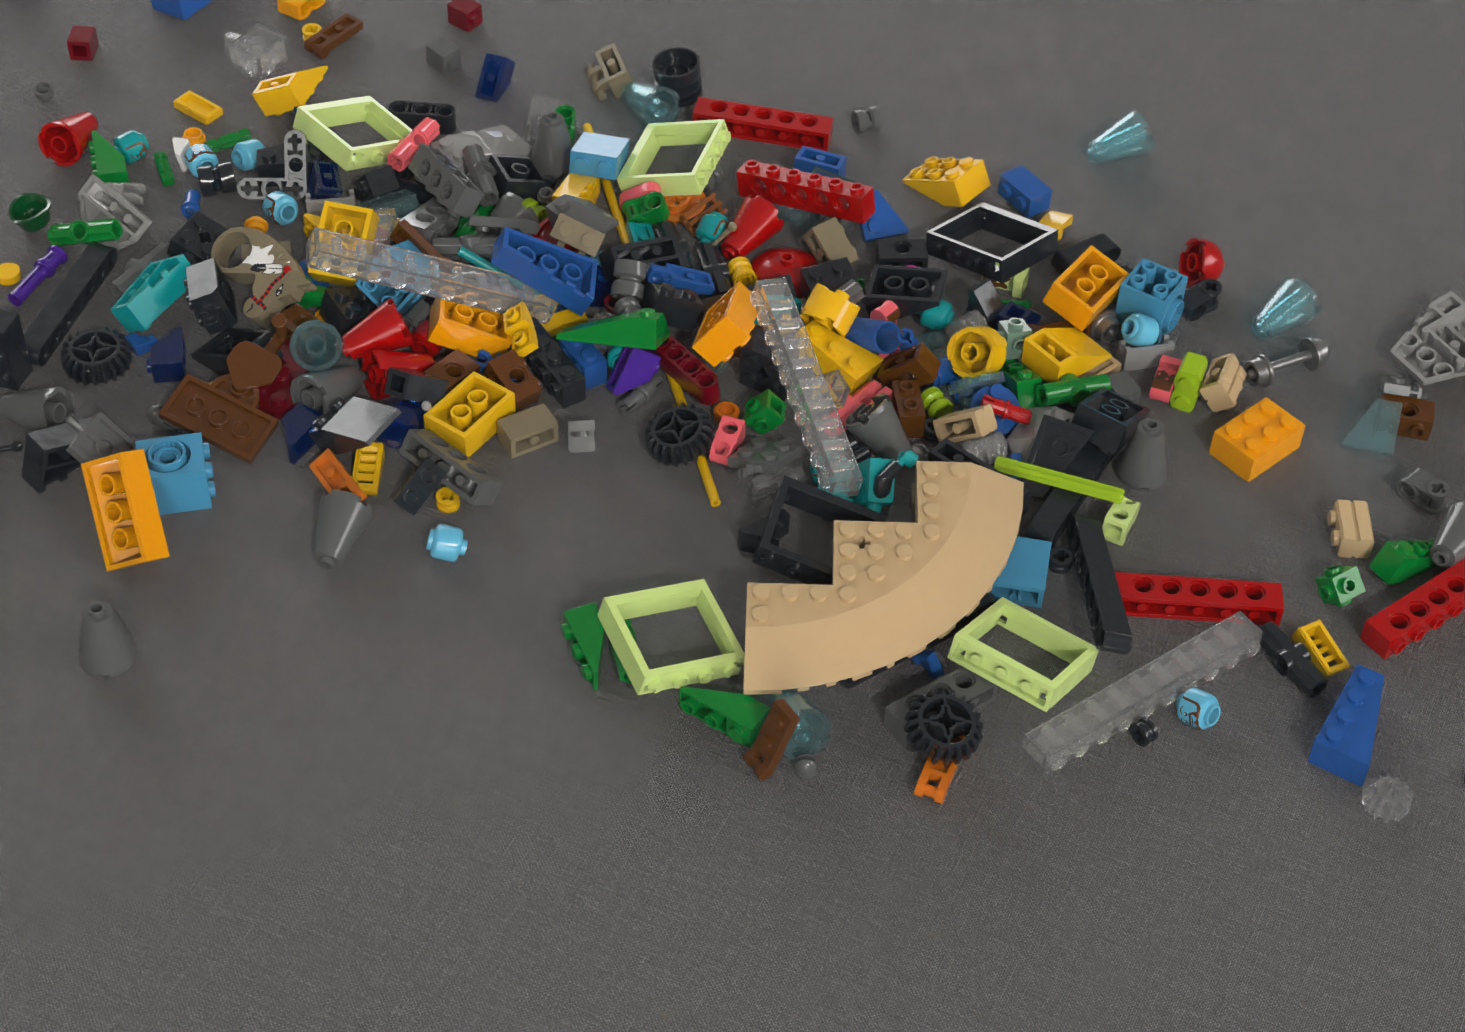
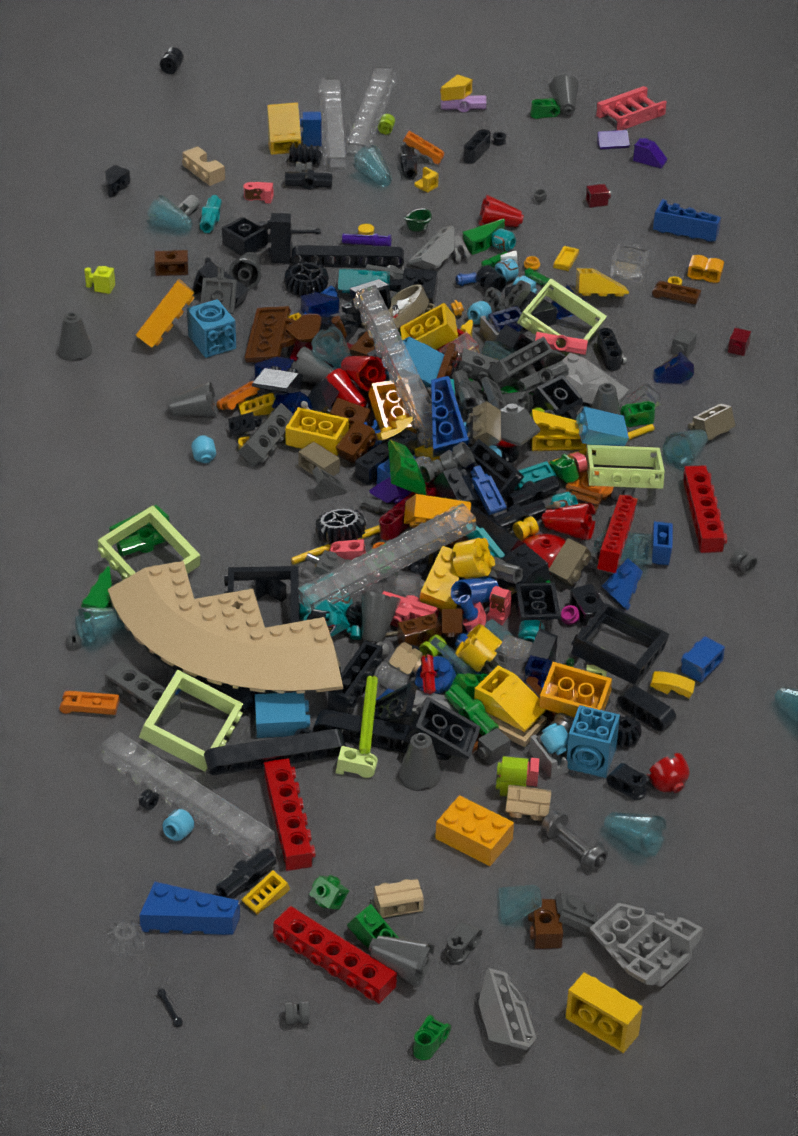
camera: 75 degrees right, 5 degrees down
green piece [47,218,123,247] -> none
black wheel [652,47,703,108] -> none
reddish brown plate [743,699,800,781] -> none
yellow slope [902,156,991,207] -> none
black gear [904,688,984,767] -> none
sand green brick [997,318,1033,360] -> none

